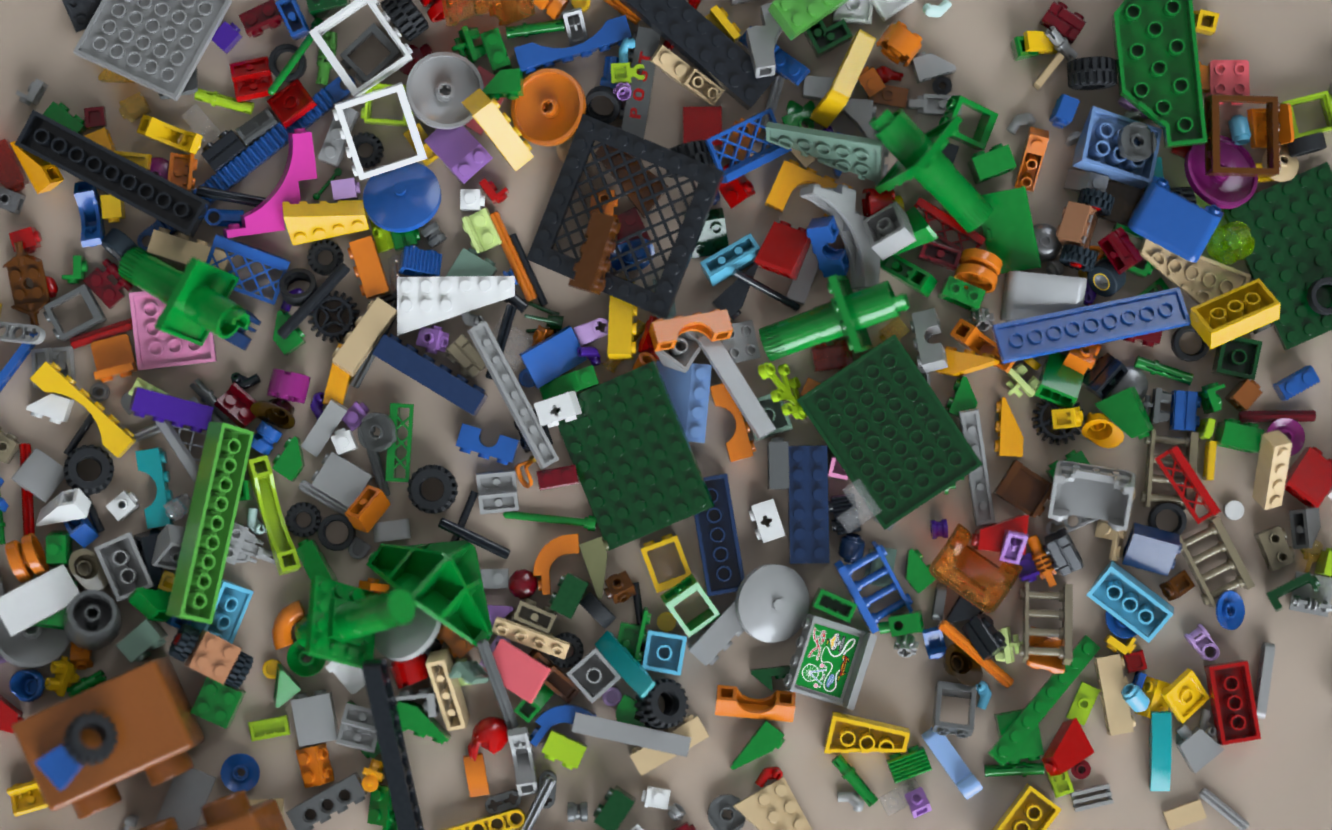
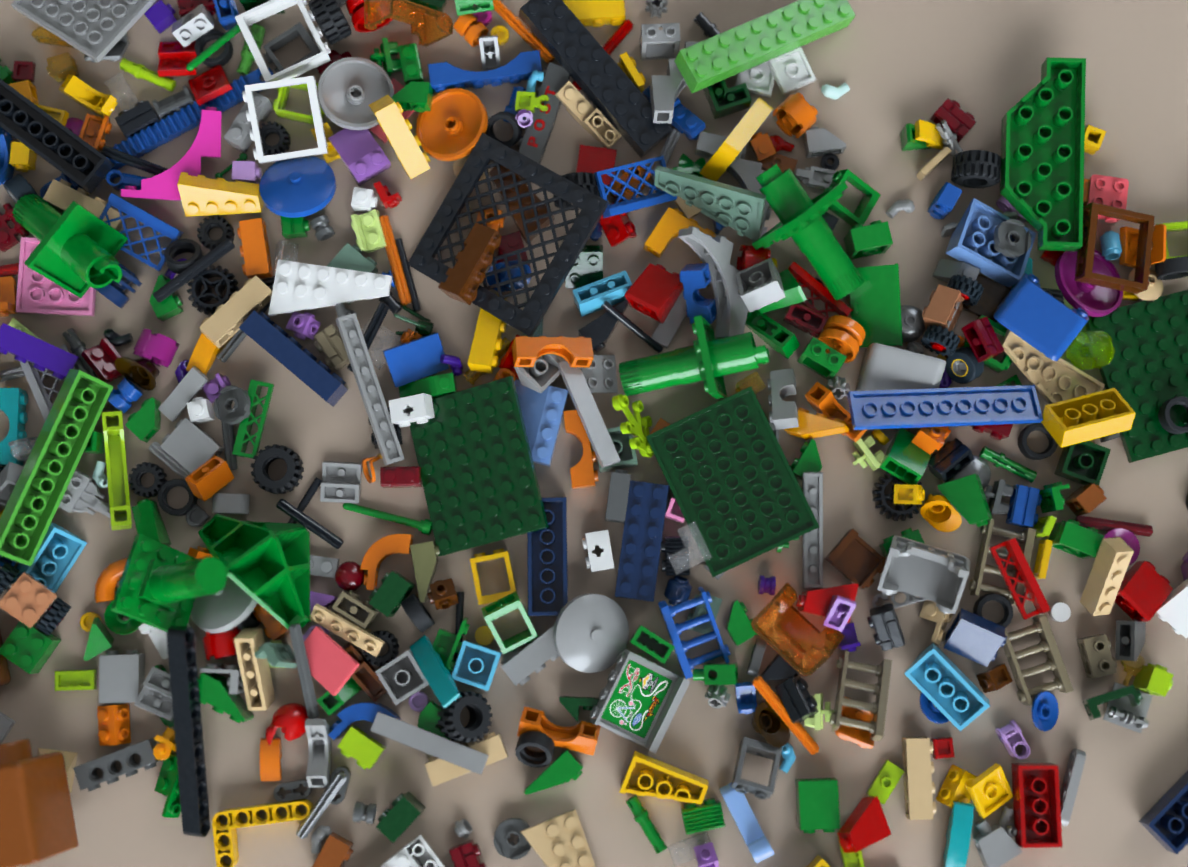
camera: 10 degrees right, 5 degrees down
blue dish [221,753,260,792] -> none
lime plate [369,218,394,253] -> none
blue brick [398,245,442,277] -> none
blue arch [456,423,519,465] -> none
green pin [505,19,565,39] -> none
blue tile [519,369,535,388] -> none
lavender piece [573,318,609,347] -> none
white bracket [641,786,671,810] -> none
red arm [755,766,783,788] -> none
clear red brick [811,340,853,373] -> none
light grey arm [837,792,864,812] -> none
green pin [984,761,1044,777] -> none
green plate [988,635,1100,766] -> none
light orange slope [994,397,1024,457] -> none
orange slope [1015,127,1049,192] -> none
orange hinge [1027,534,1057,587] -> none
dark red plate [1071,760,1091,779] -> none
yellow bracket [1103,634,1136,655] -> none
medium azure brick [1121,683,1150,712] -> none
blue tile [1132,671,1147,690] -> none
blue brick [1273,365,1320,401] -> none
none -> light grey brick [172,4,214,47]
none -> black tyre [515,731,555,768]

